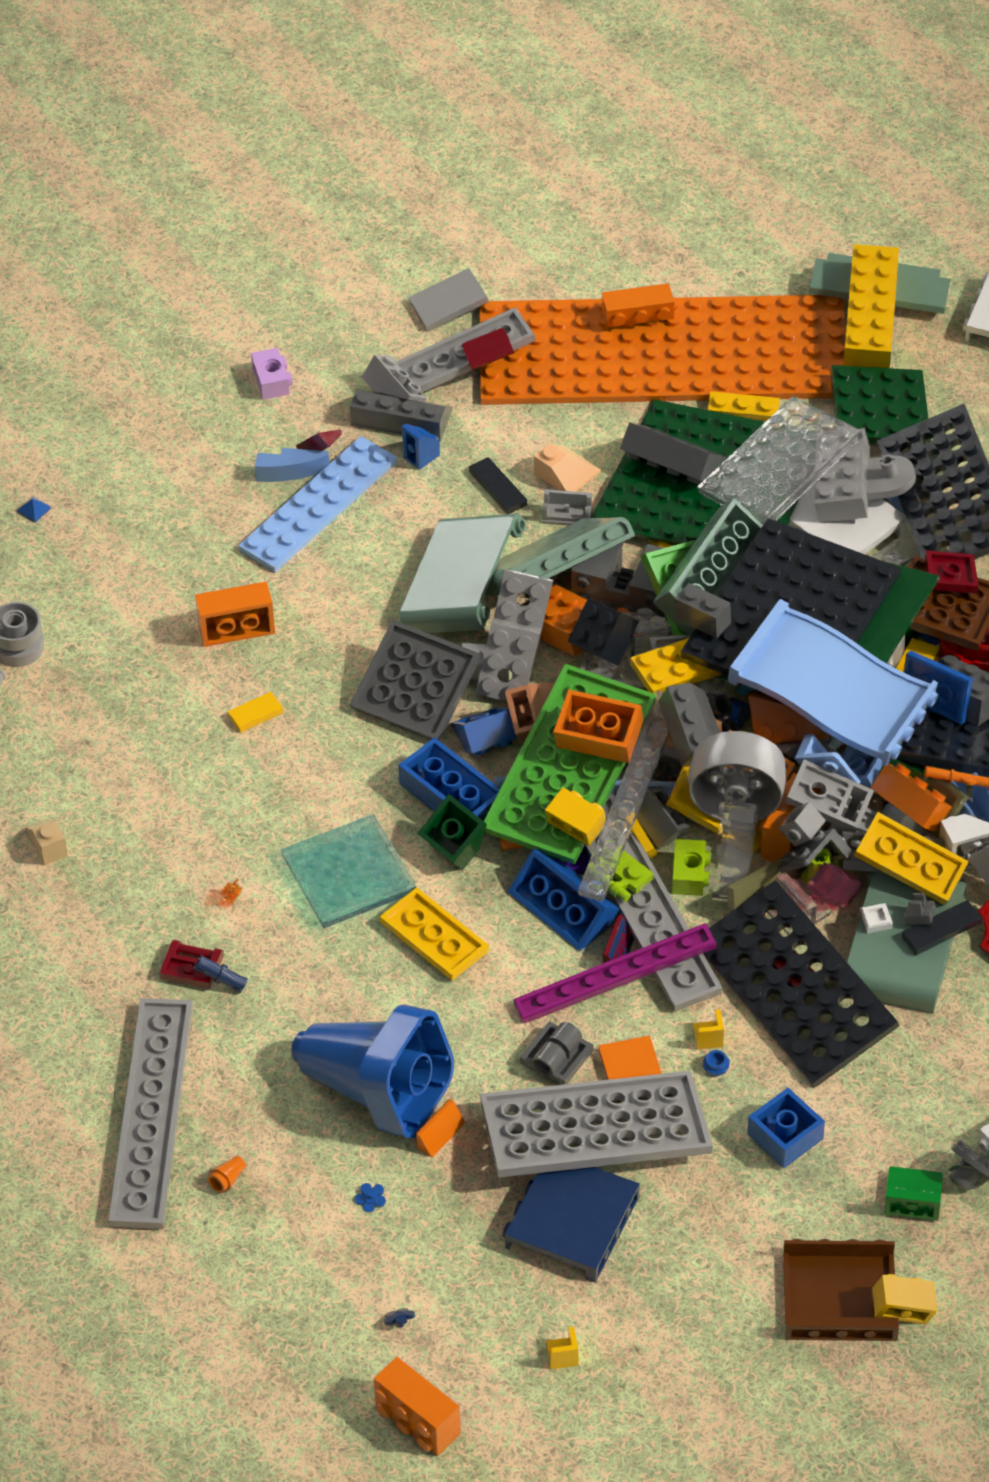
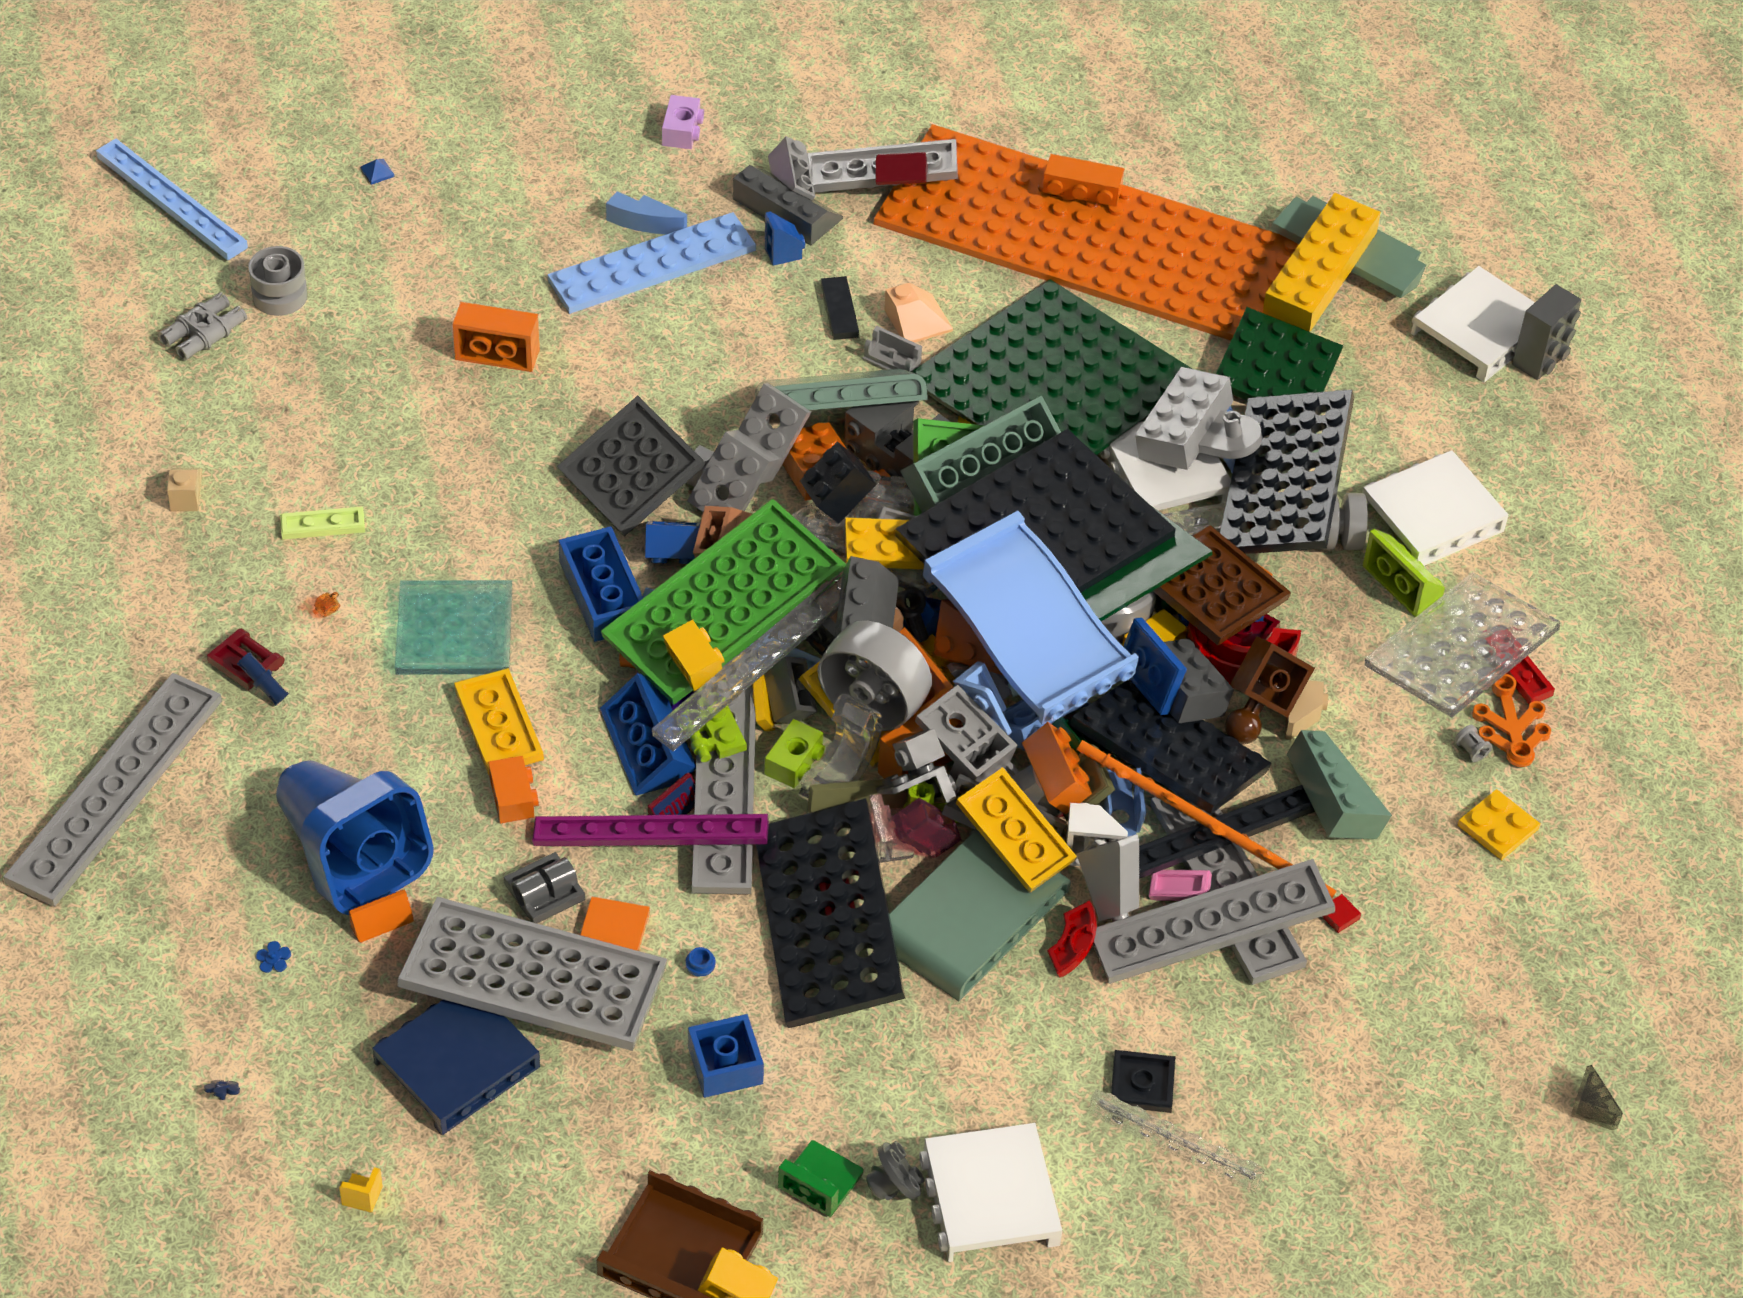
camera: 20 degrees right, 0 degrees up
orange cone [208,1156,246,1193] -> none
yellow tile [228,691,283,733] -> none
dark red slope [296,429,342,451] -> none
orange brick [374,1356,461,1456] -> none
windscreen [400,513,526,633] -> none
light grey tile [408,268,489,331] -> none
dark green slope [417,794,487,870] -> none
orange brick [554,689,644,763] -> none
dark grey slope [620,422,728,484] -> none
dark grey brick [675,583,731,638] -> none
yellow panel [693,1009,724,1050] -> none
clear plate [697,396,863,525] -> none
yellow plate [708,391,780,422] -> none
white tile [860,903,893,934] -> none
black tile [902,900,982,955] -> none
dark grey tile [904,893,936,925] -> none
dark red plate [924,550,979,594] -> none
none -> yellowish green tile [280,507,365,540]
none -> orange brick [488,756,539,824]

